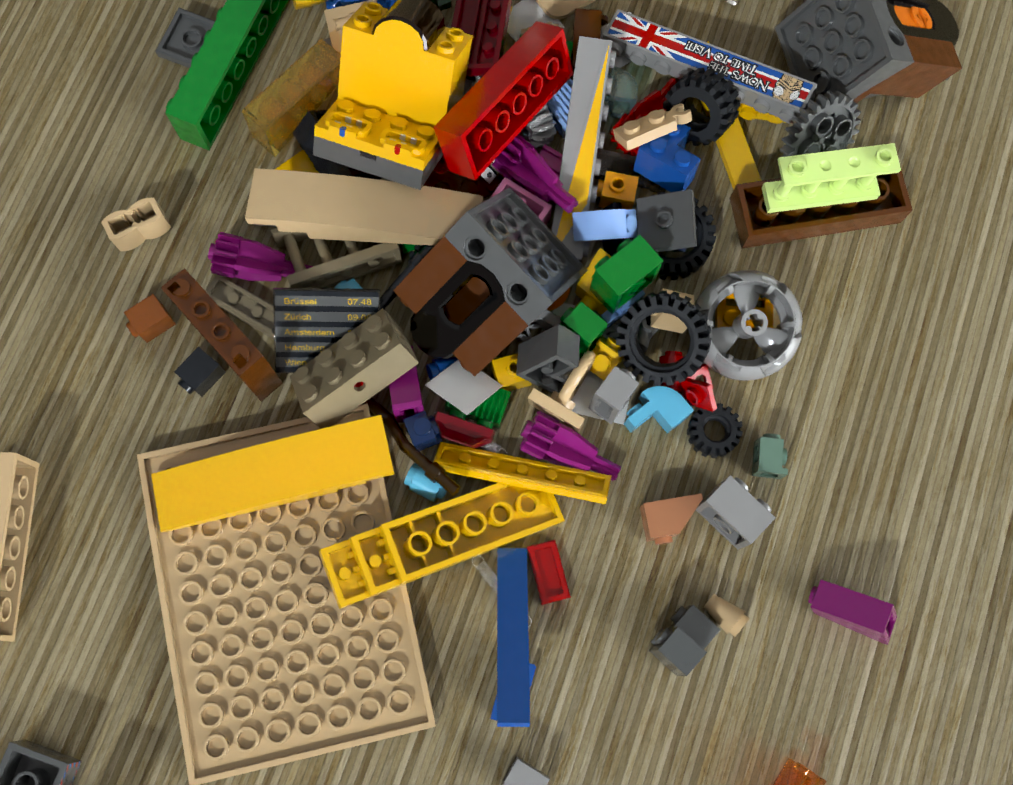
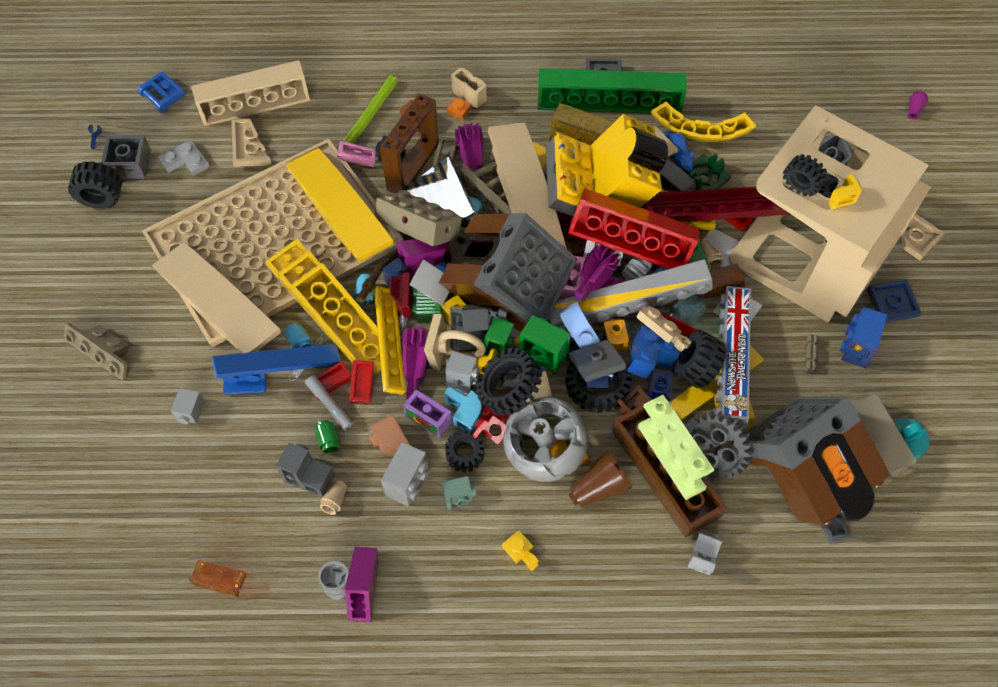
camera: 75 degrees right, 15 degrees down
none -> tan slope [152,242,281,353]
none -> light grey plate [158,139,210,176]
none -> tan wing [231,119,271,167]
none -> dark azure brick [285,323,313,348]
none -> light grey piece [305,375,354,431]
none -> green brick [314,420,340,454]
none -> light grey wheel [318,561,349,599]
none -> bright pink tile [337,141,376,167]
none -> lime axle [338,75,398,151]
none -> red tile [349,360,375,404]
none -> medium lavender brick [403,390,452,438]
none -> orange plate [447,97,471,120]
none -> yellow plate [502,530,539,571]
none -> reddish brown cone [568,450,632,507]
none -> reddish brown bracket [617,385,652,415]
none -> clear blue brick [648,369,673,402]
none -> light grey brick [688,528,722,575]

